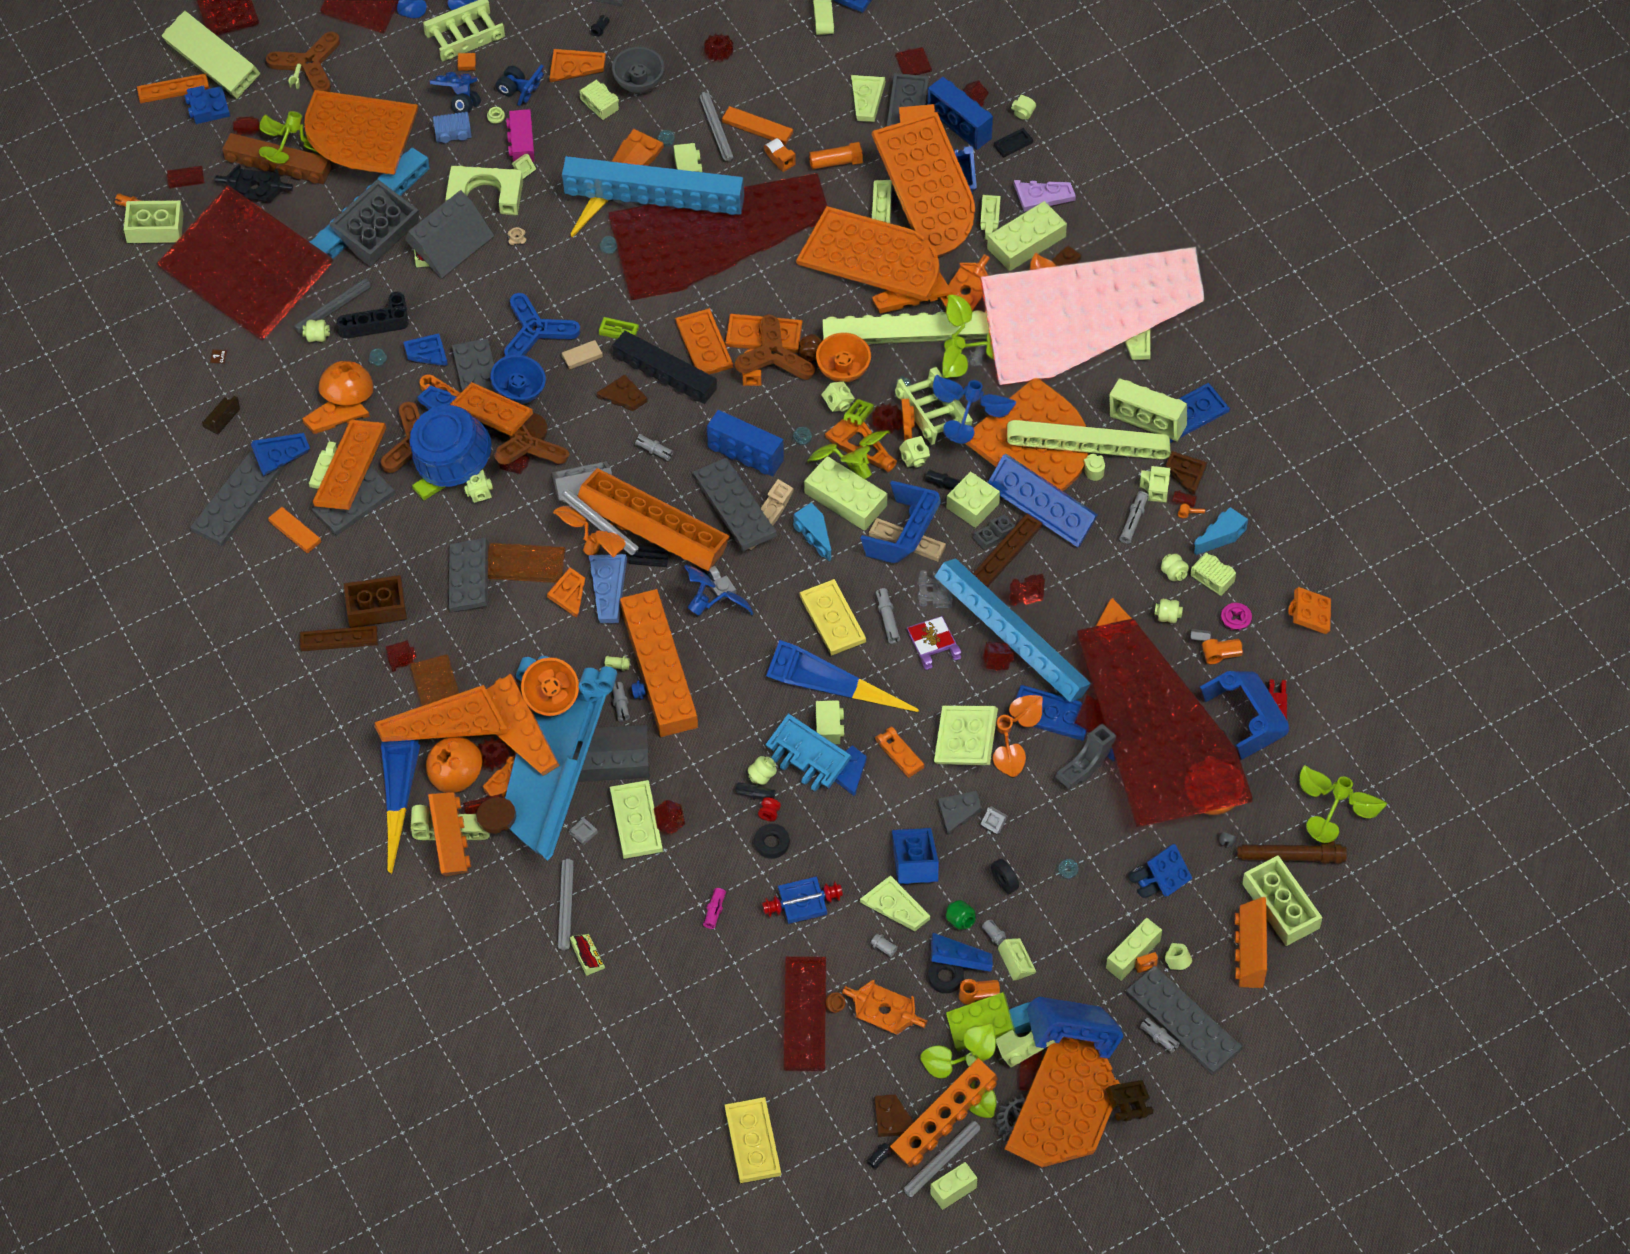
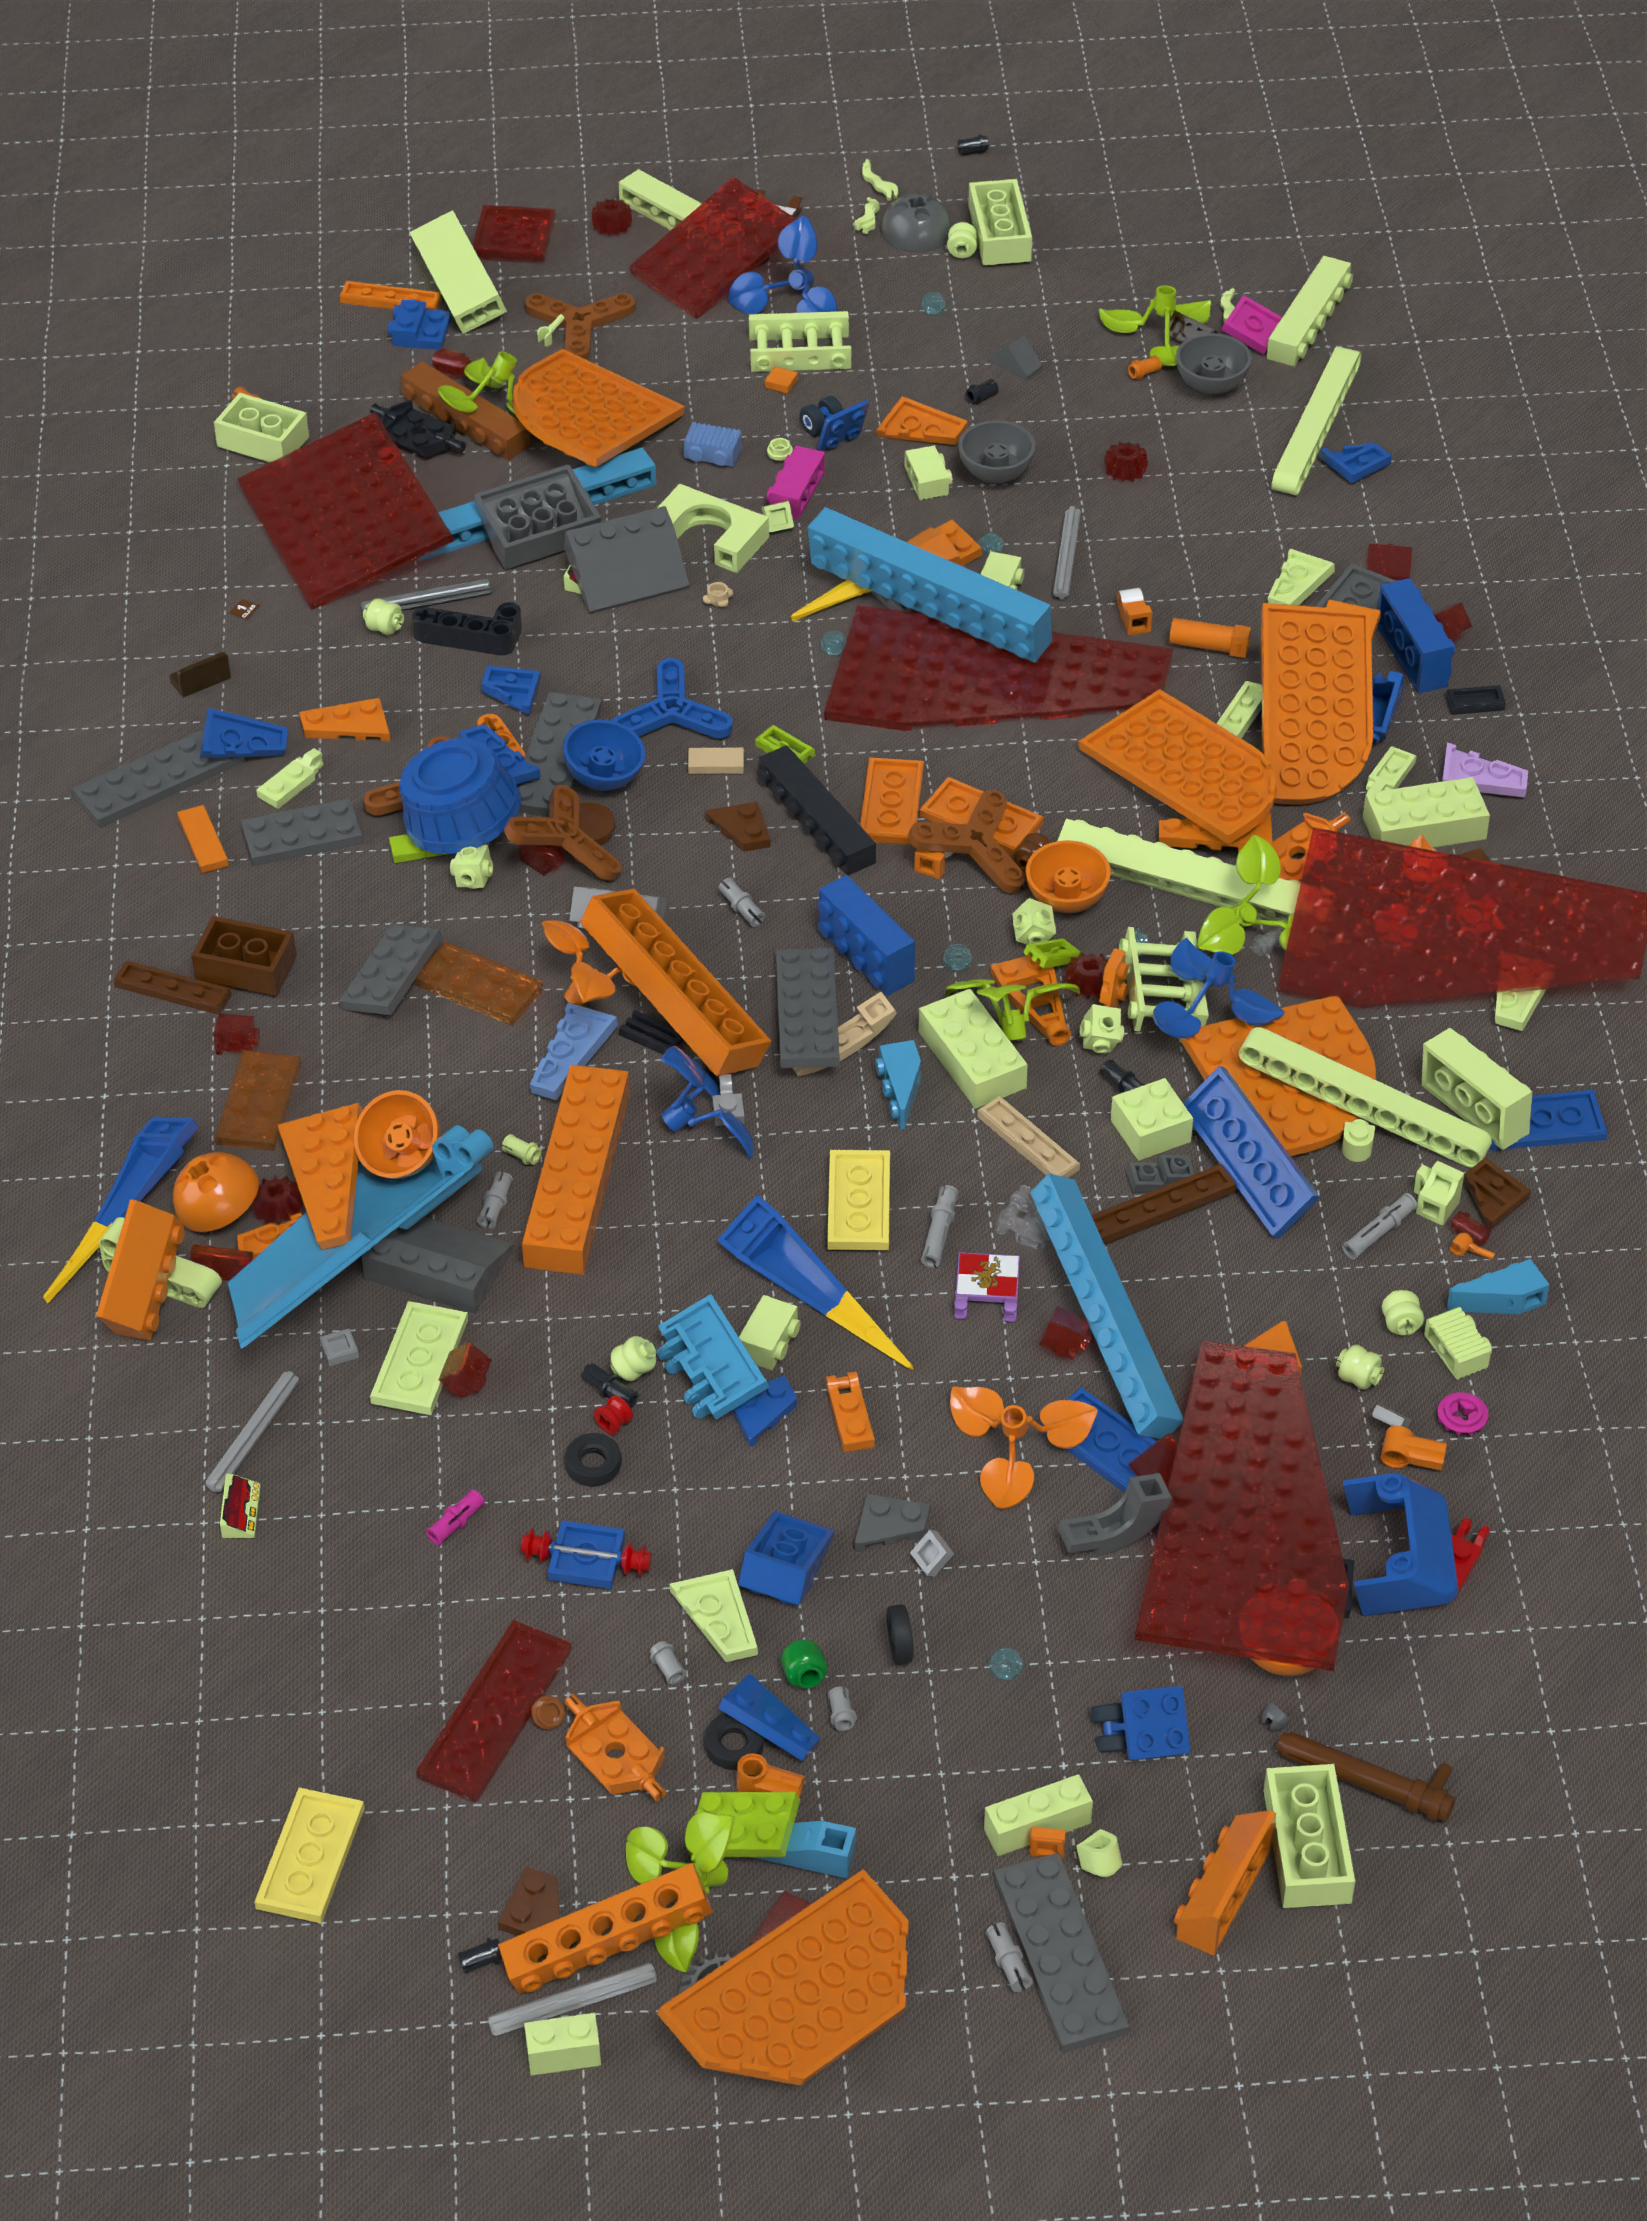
camera: 25 degrees right, 10 degrees down
clear red tile [167,166,205,188] -> none
orange plate [313,420,386,510] -> none
orange piece [318,361,374,405] -> none
clear light blue plate [369,349,387,366] -> none
orange wing [375,685,507,742] -> none
plate [430,72,481,114] -> none
orange tile [450,382,533,436] -> none
reddish brown tile [476,797,517,834] -> none
orange wing [547,567,585,618] -> none
light grey axle [560,489,638,555] -> none
blue plate [632,680,646,699] -> none
orange tile [722,106,793,145] -> none
blue windscreen [860,481,941,563] -> none
yellowish green plate [934,706,998,765] -> none
yellowish green arch [996,1030,1055,1068] -> none
yellowish green slope [998,938,1036,980] -> none
clear red plate [1009,574,1045,606] -> none
yellowish green plate [1011,95,1036,119] -> none
blue windscreen [1027,997,1123,1059] -> none
dark brown plate [1105,1080,1153,1122] -> none
orange plate [1288,587,1331,634] -> none
lime plant [1299,765,1387,843] -> none

